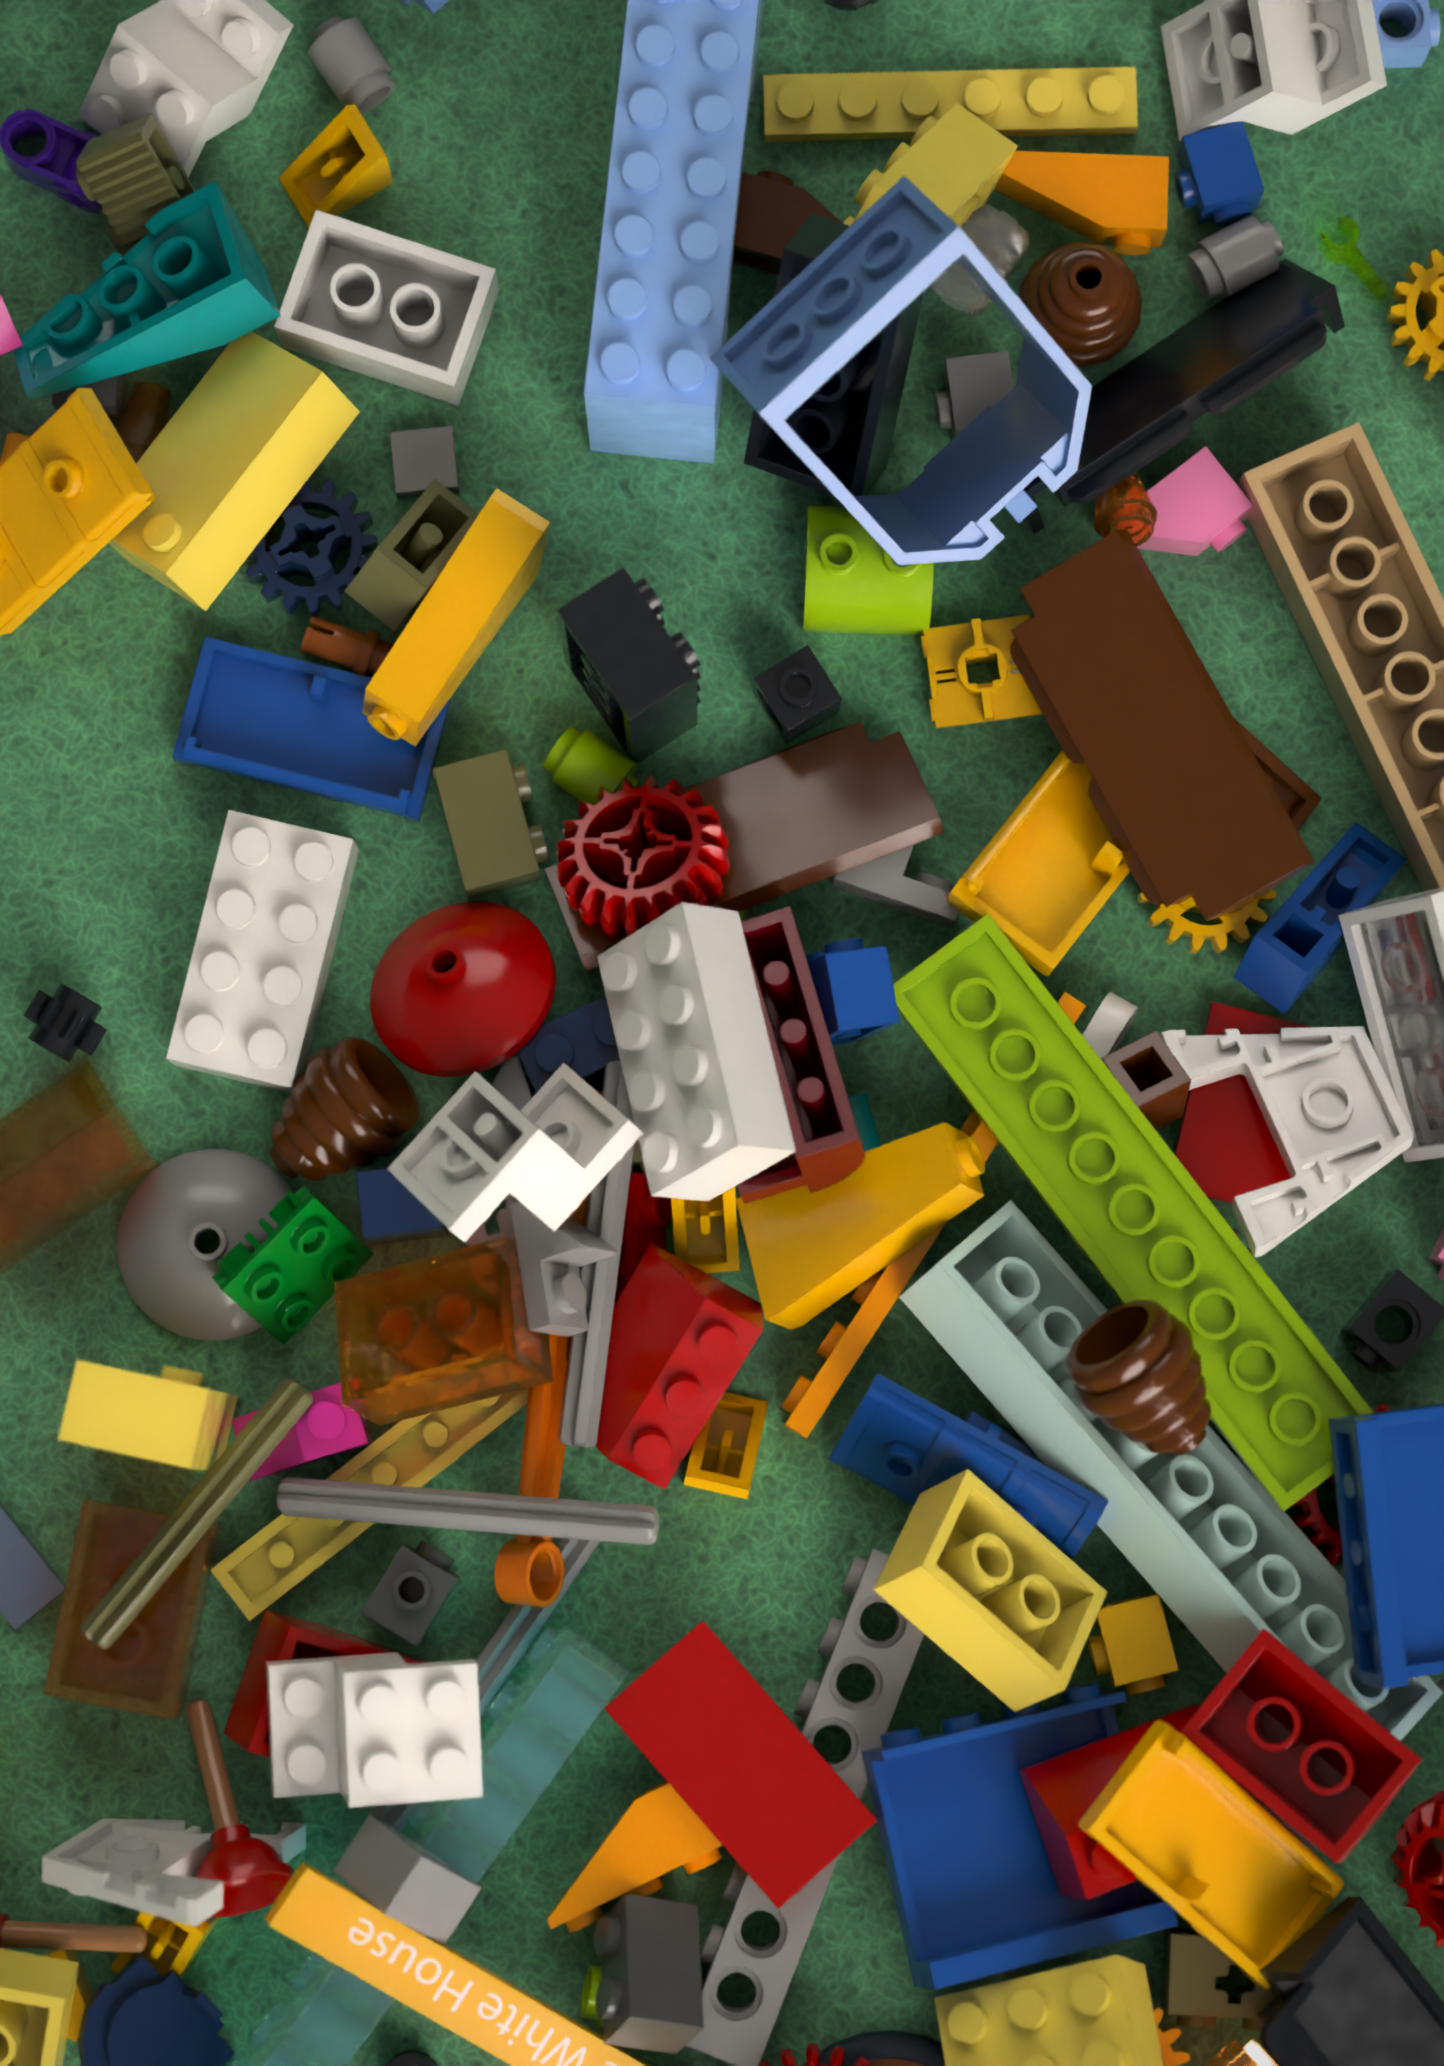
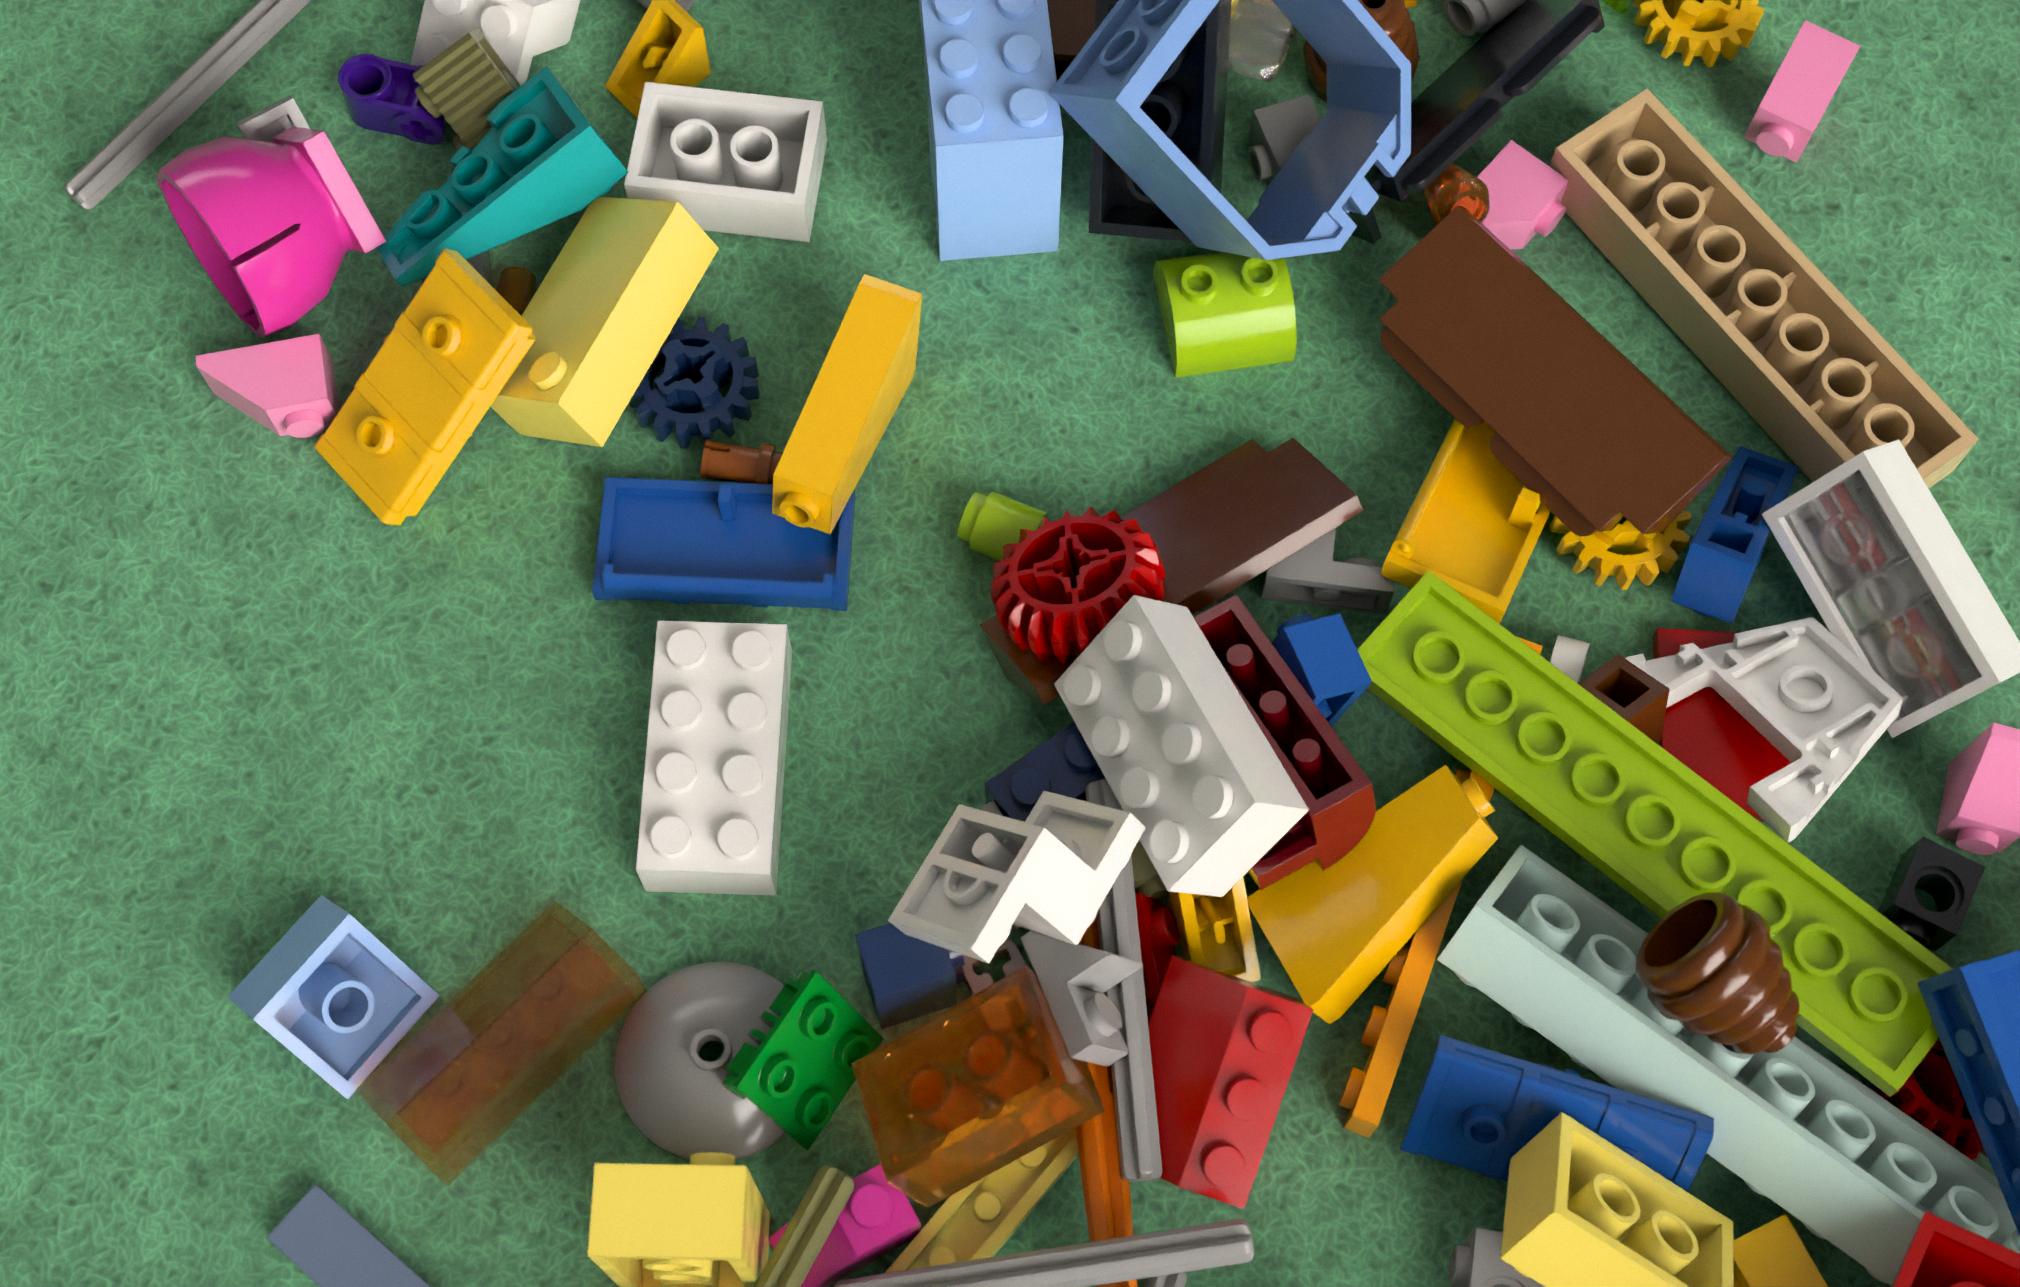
camera: 10 degrees left, 15 degrees down
black gear [23,983,107,1063] -> none
reddish brown piece [270,1036,420,1181] -> none
olive brick [344,479,479,631] -> none
red dish [370,901,556,1077] -> none
light grey tile [390,426,459,498] -> none
olive brick [433,749,550,899] -> none
black brick [557,567,701,763] -> none
yellow slope [683,1392,768,1499] -> none
black brick [753,645,842,744] -> none
yellow piece [921,615,1043,729] -> none

